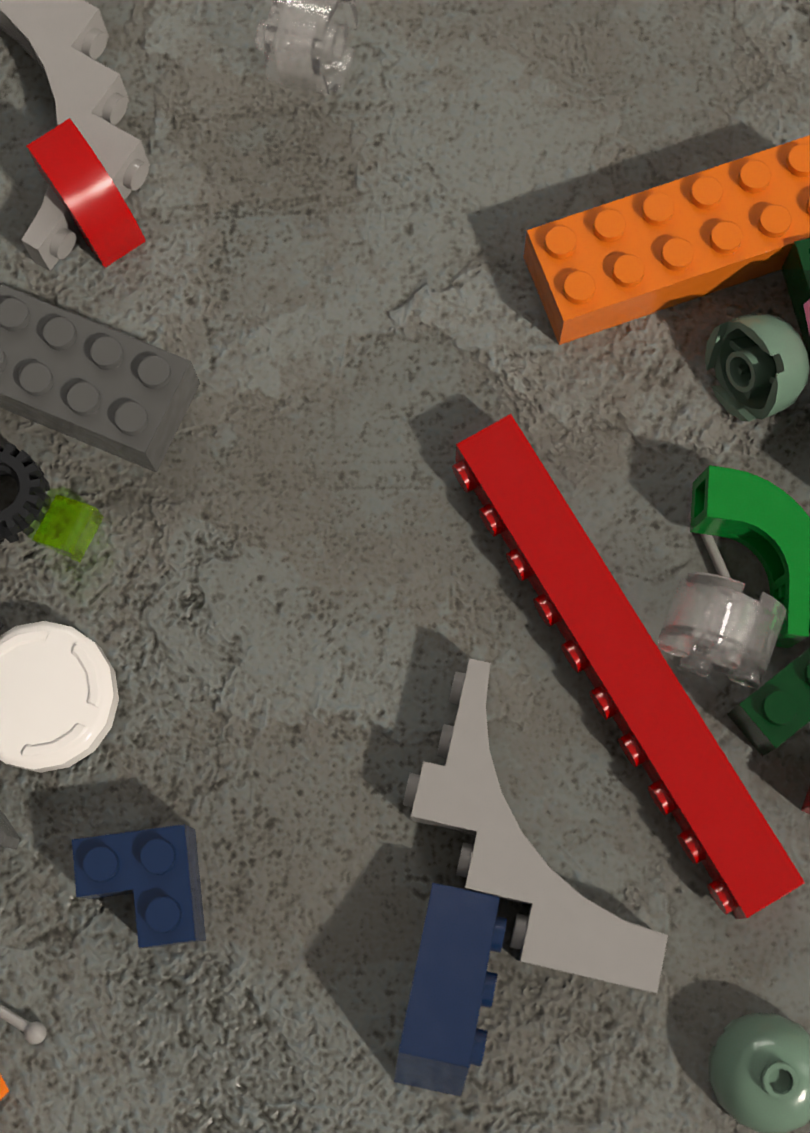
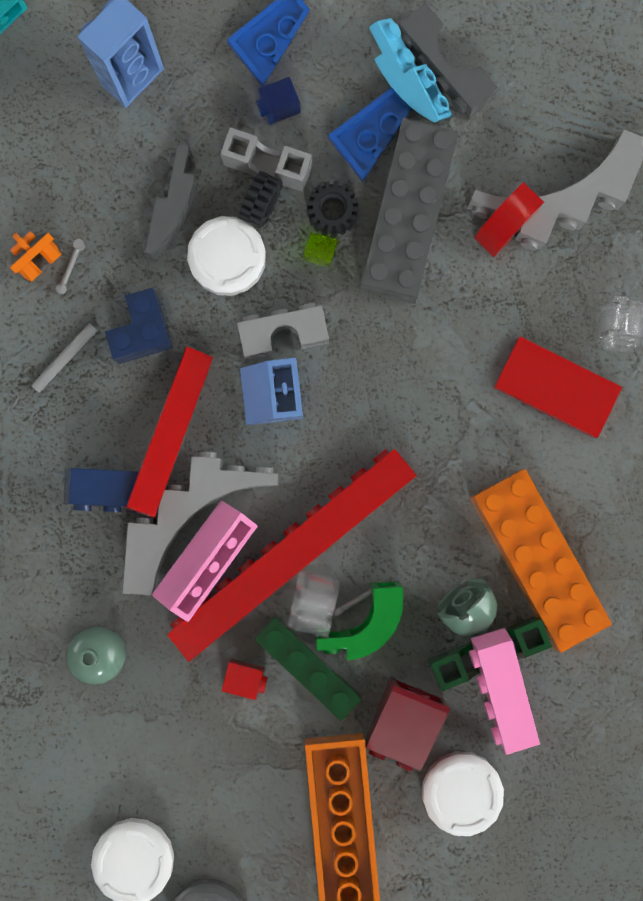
camera: 75 degrees right, 10 degrees up
none -> light grey bar [31,323,98,393]
none -> red tile [125,346,213,518]
none -> bright pink brick [152,500,258,622]
none -> light grey arch [237,303,329,361]
none -> medium blue slope [240,358,303,425]
none -> red tile [493,336,623,439]

